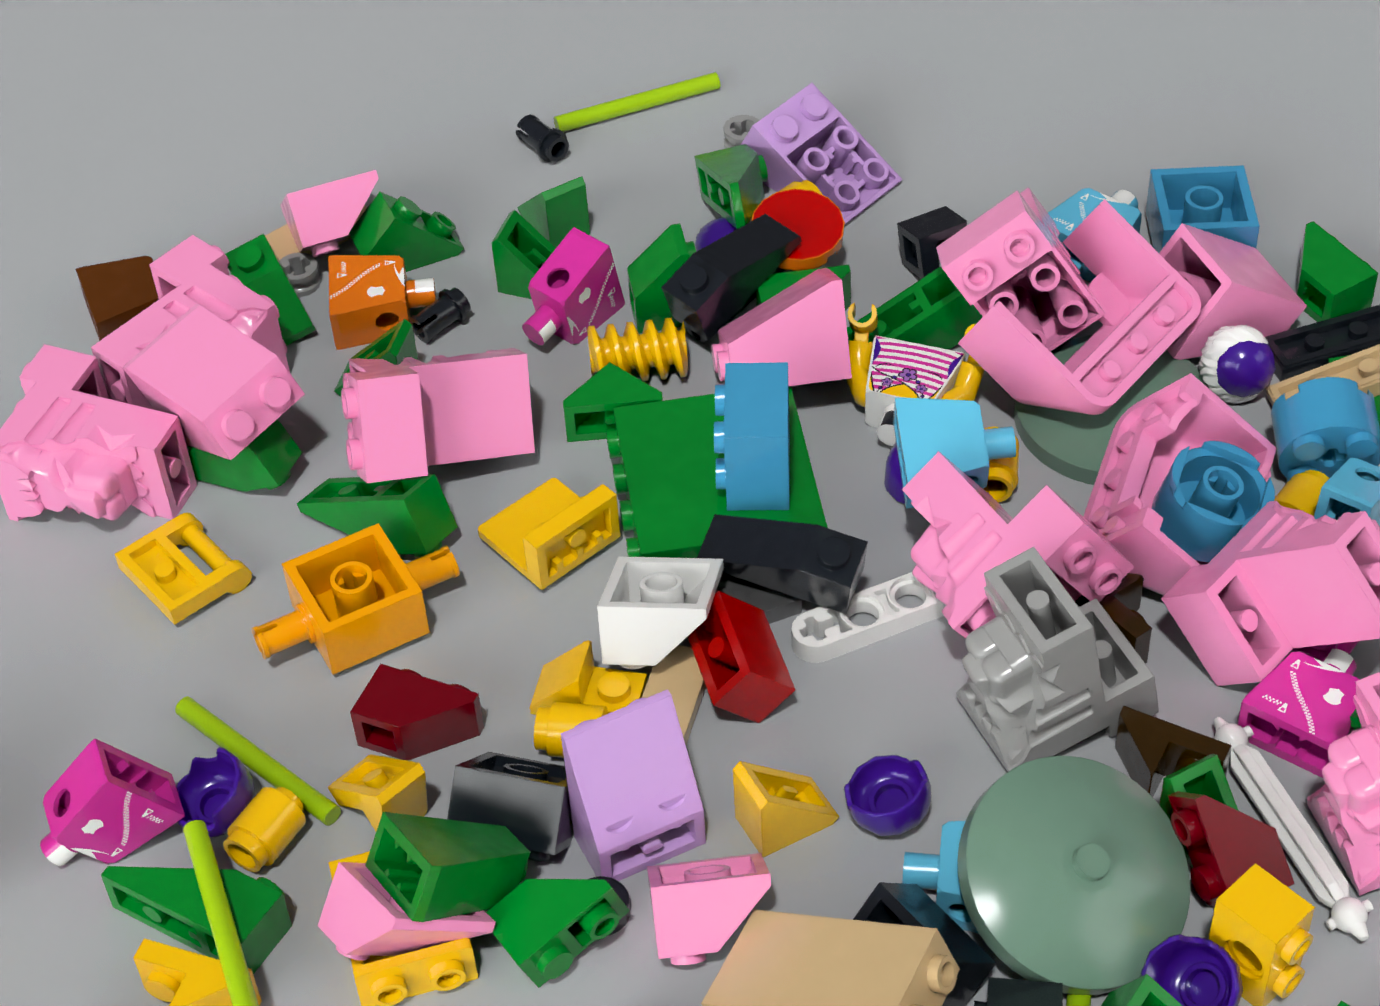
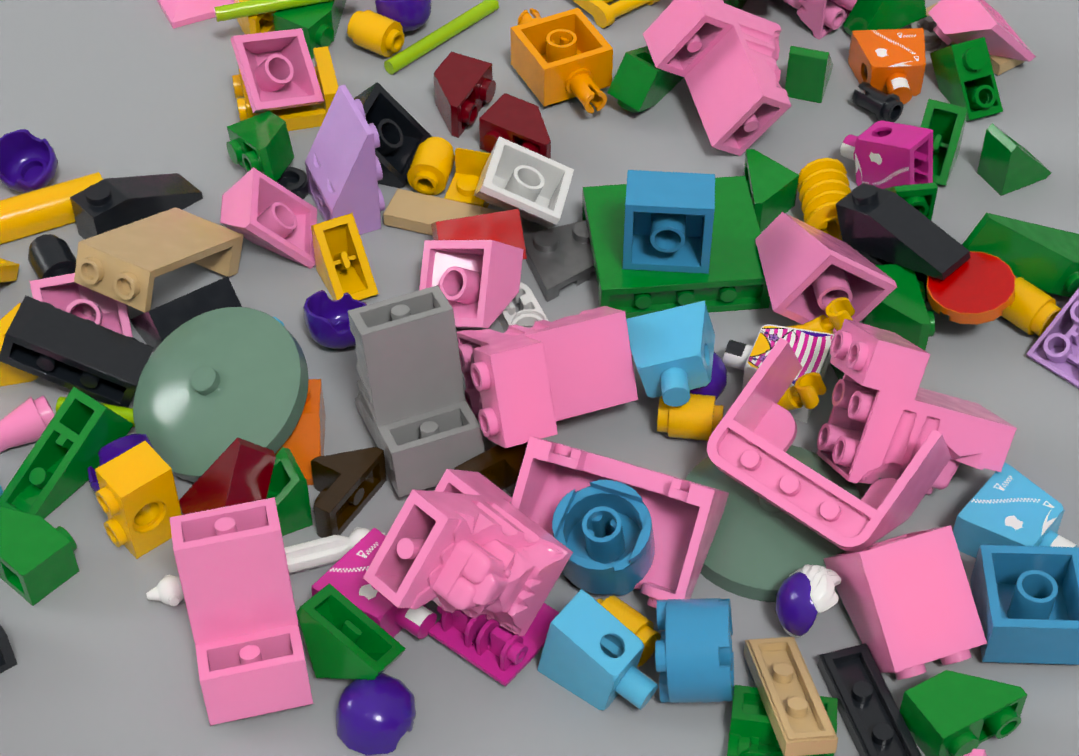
camera: 90 degrees right, 0 degrees up
yellow slope [328,754,428,832] -> none
green slope [365,812,530,922] -> none
yellow bracket [478,478,620,590] -> none
black slope [697,514,868,614] -> none
black panel [897,206,967,279] -> none
none -> bright pink slope [419,240,524,329]
none -> dark red slope [479,93,551,159]

